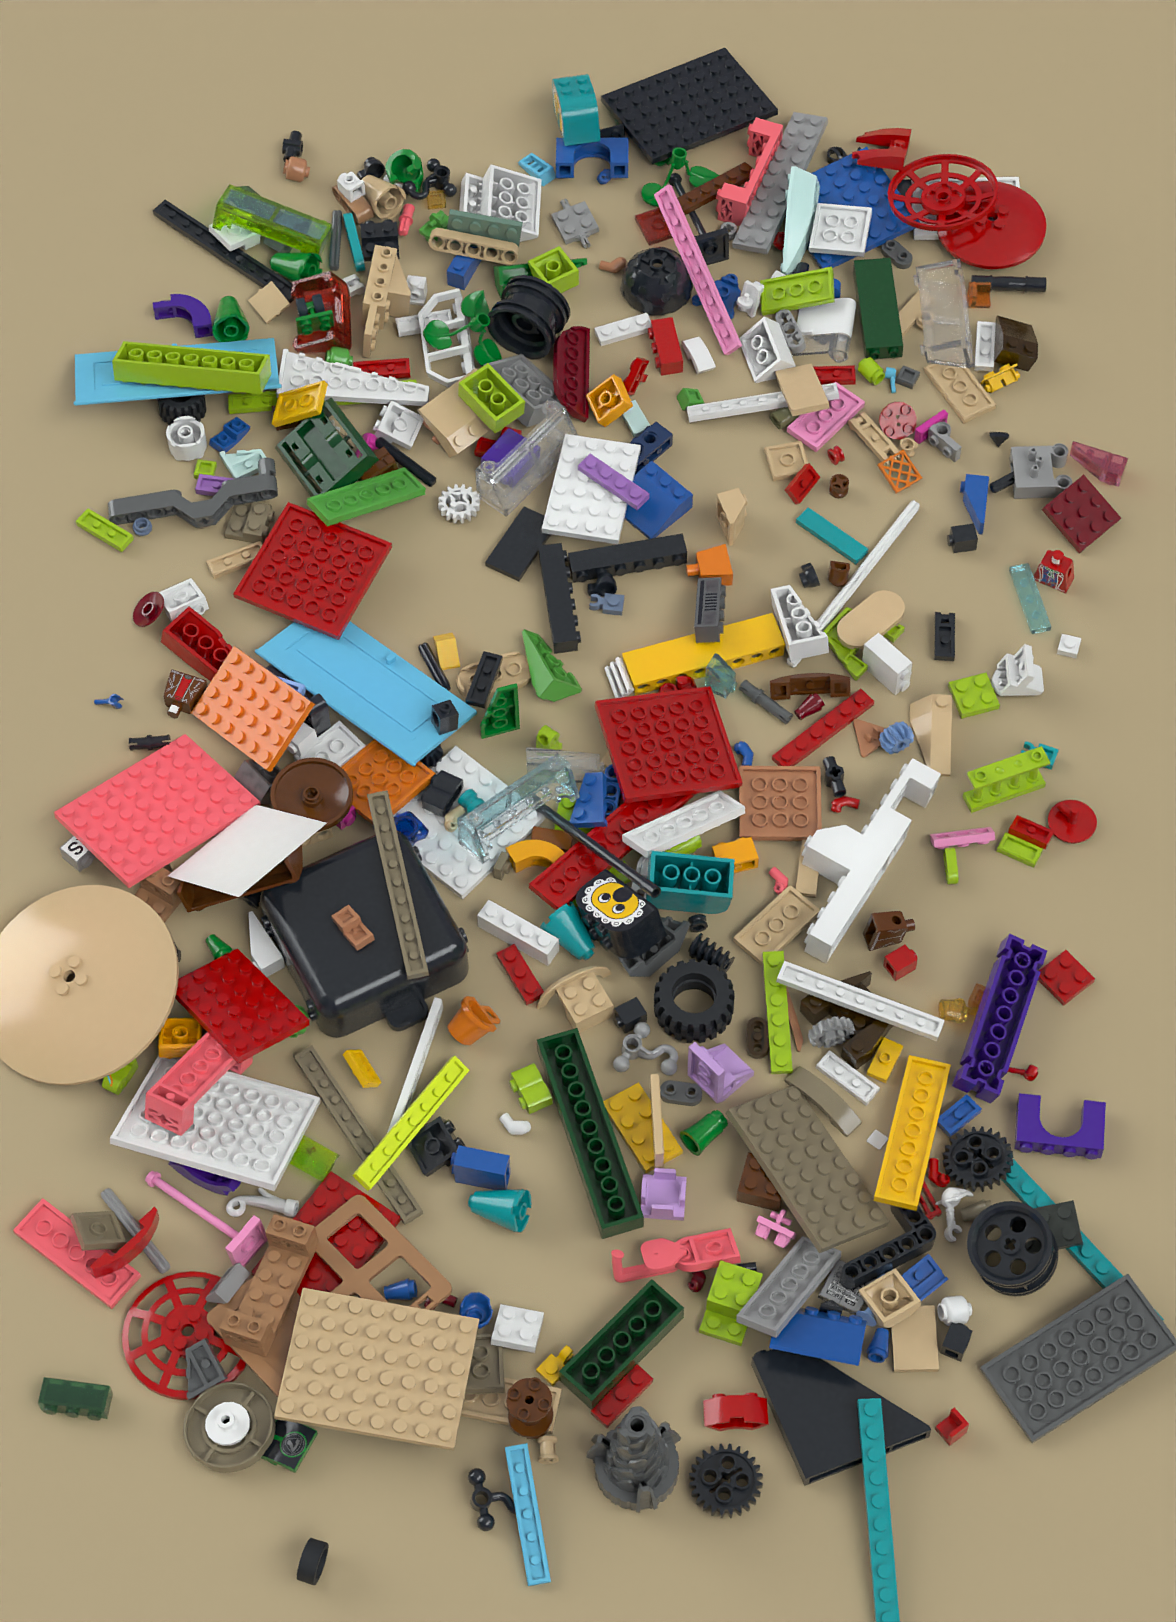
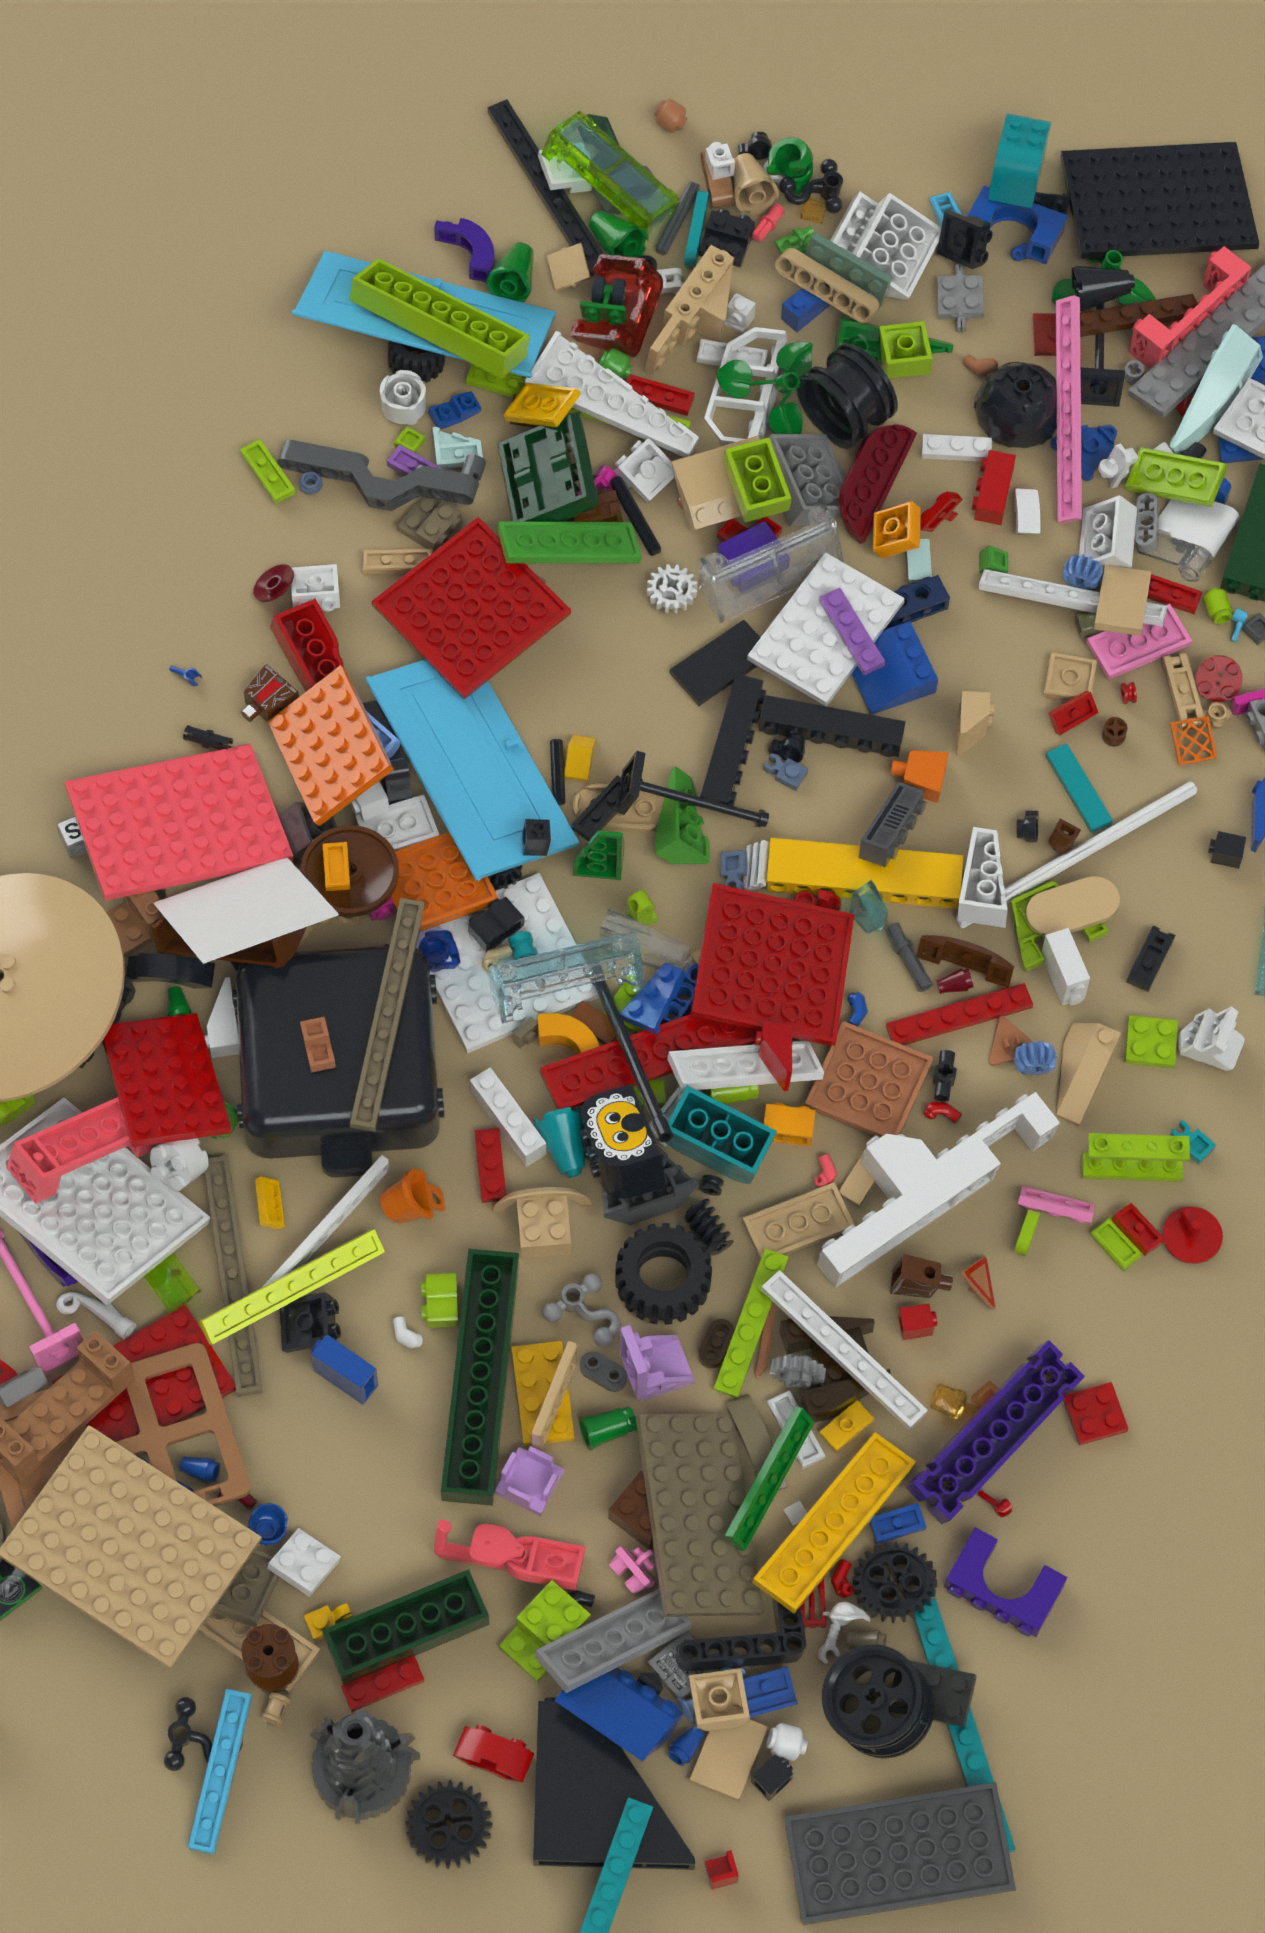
camera: 20 degrees right, 5 degrees up
light orange brick [158,1018,202,1059] -> none
black axle [282,131,303,162] -> none
teal cone [468,1189,532,1233] -> none
black brick [613,997,647,1034] -> none
dark red arm [688,1270,706,1292] -> none
none -> black arch [126,953,215,989]
none -> white brick [150,1138,208,1191]
none -> light orange tile [323,842,350,891]
none -> black tile [615,751,769,828]
none -> sand blue plate [721,850,747,890]
none -> green plate [725,1407,815,1551]
none -> red slope [755,1021,792,1091]
none -> black plate [937,210,993,269]
none -> nougat piece [961,1256,995,1309]
none -> medium blue gear [1062,554,1103,591]
none -> black cone [1071,266,1135,311]

